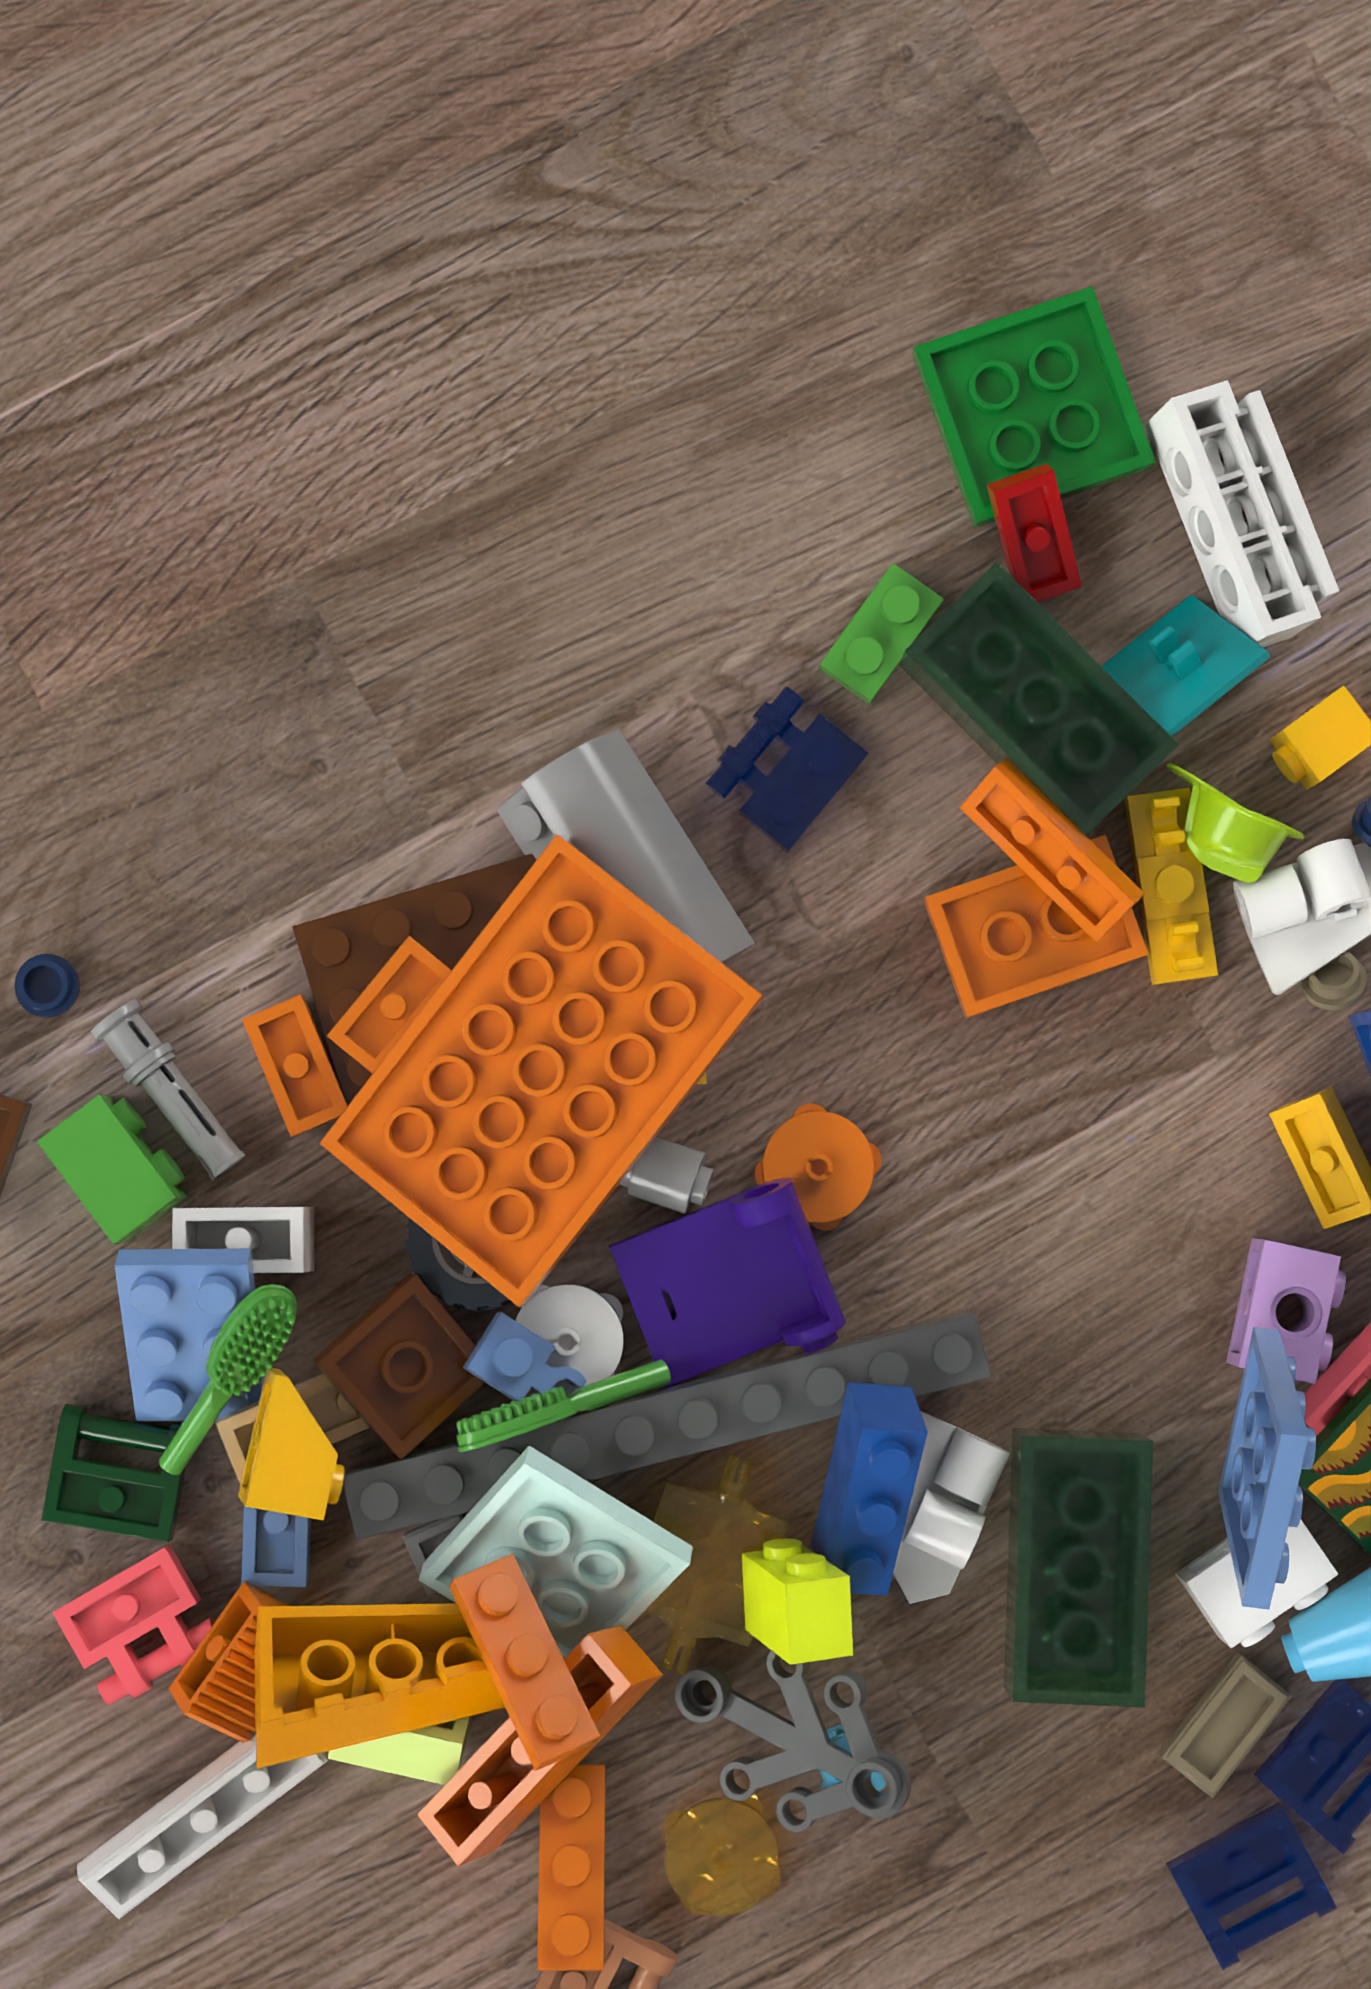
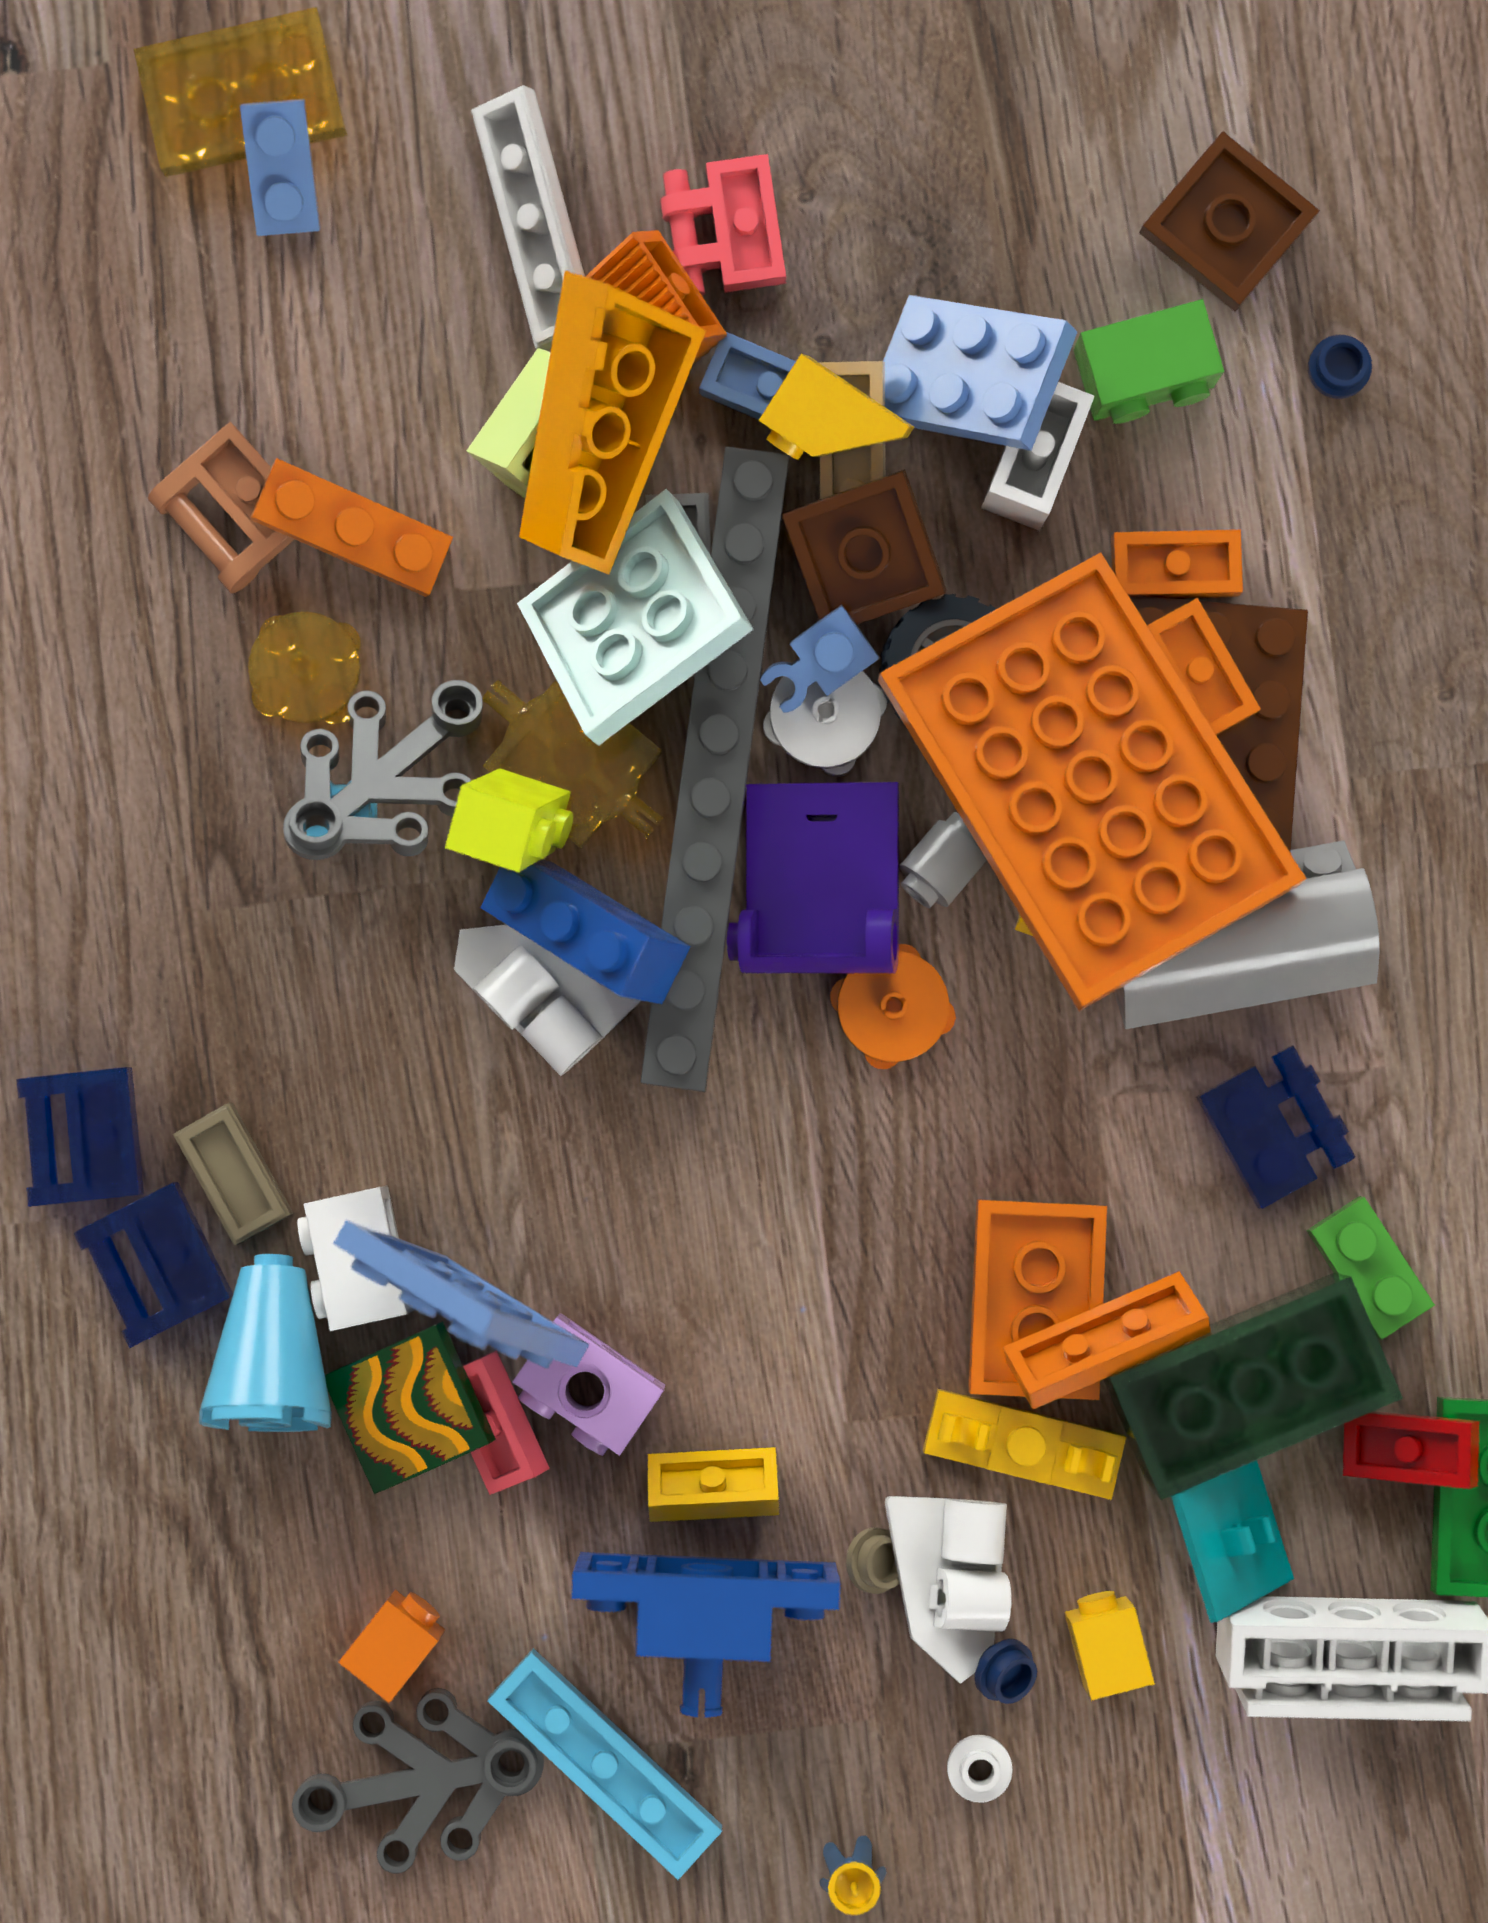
camera: 110 degrees right, 0 degrees up
dark green plate [41,1403,186,1542] -> none
light grey pin [90,999,246,1181] -> none
bright green piece [159,1284,297,1475] -> none
orange brick [417,1625,663,1866] -> none
orange plate [449,1553,600,1771] -> none
bright green piece [456,1359,671,1452] -> none
clear green brick [1004,1428,1153,1708] -> none
lime piece [1165,763,1305,883] -> none

